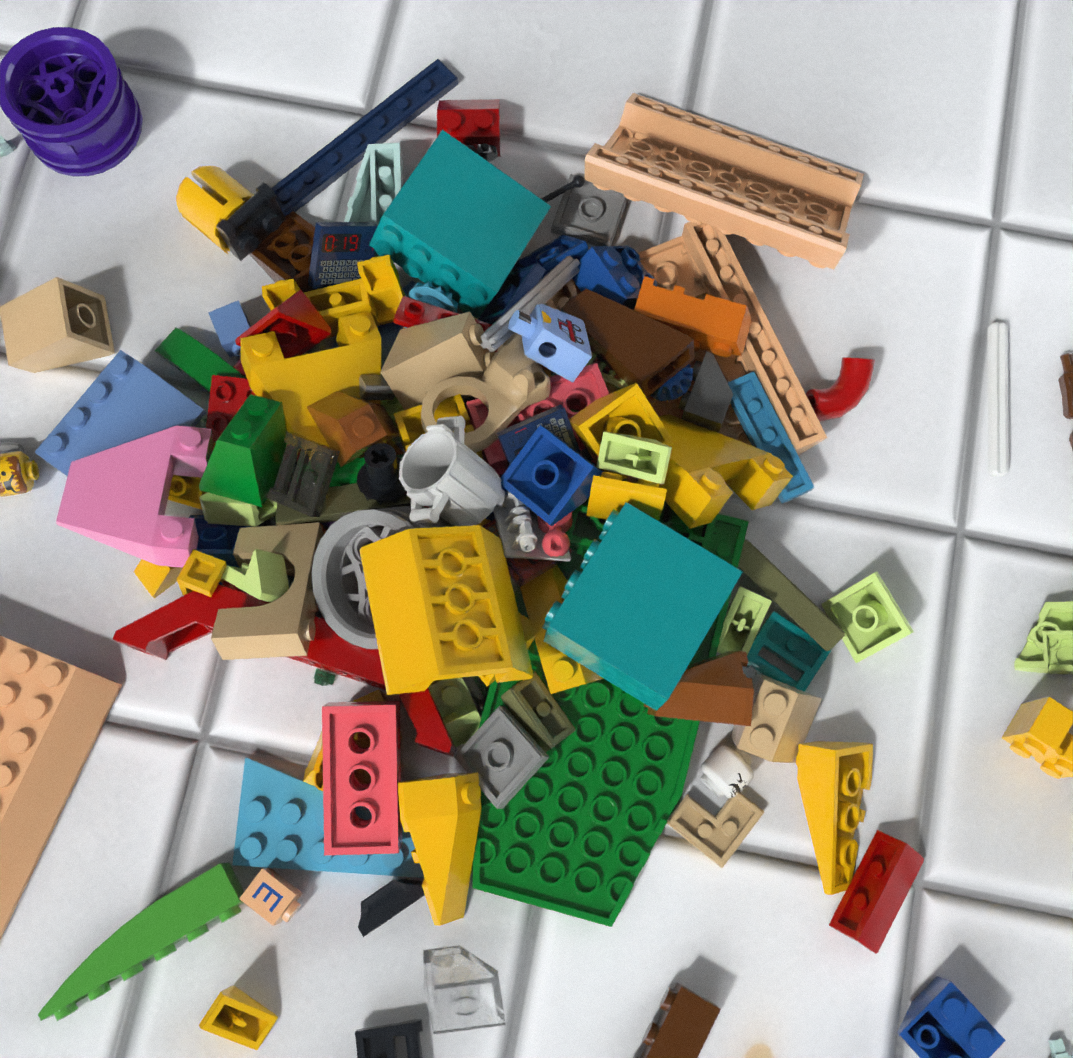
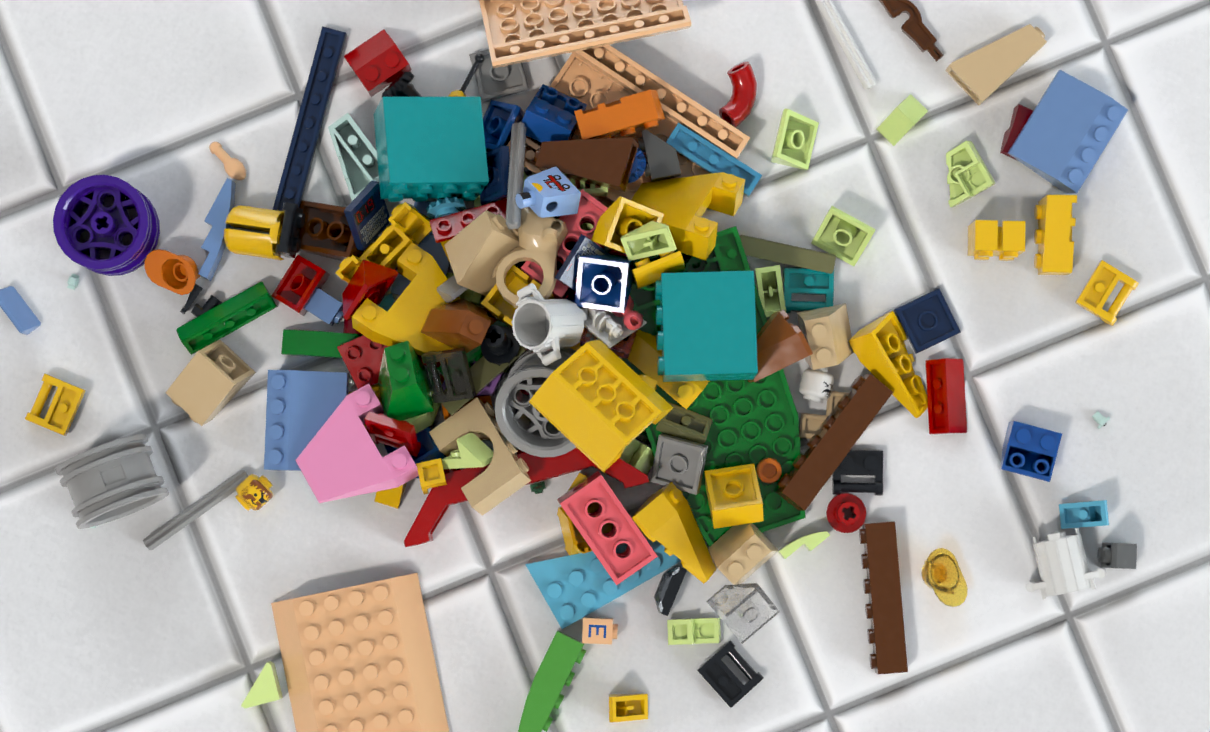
camera: 30 degrees left, 10 degrees up
none -> orange piece [145,249,200,295]
none -> green slope [176,282,277,355]
none -> black piece [180,283,223,317]
none -> medium blue slope [198,178,236,281]
none -> light nougat piece [209,142,246,180]
none -> red slope [271,254,330,316]
none -> red plate [364,411,421,456]
none -> yellowish green slope [667,618,721,645]
none -> yellow container [704,464,764,529]
none -> tan slope [708,523,779,585]
none -> orange tile [756,458,782,483]
none -> yellowish green slope [771,109,819,170]
none -> reddish brown brick [776,374,893,511]
none -> yellowish green slope [778,531,830,559]
none -> red gear [826,493,866,533]
none -> black plate [832,450,883,496]
none -> yellowish green slope [876,94,928,146]
none -> dark blue tile [894,288,961,354]

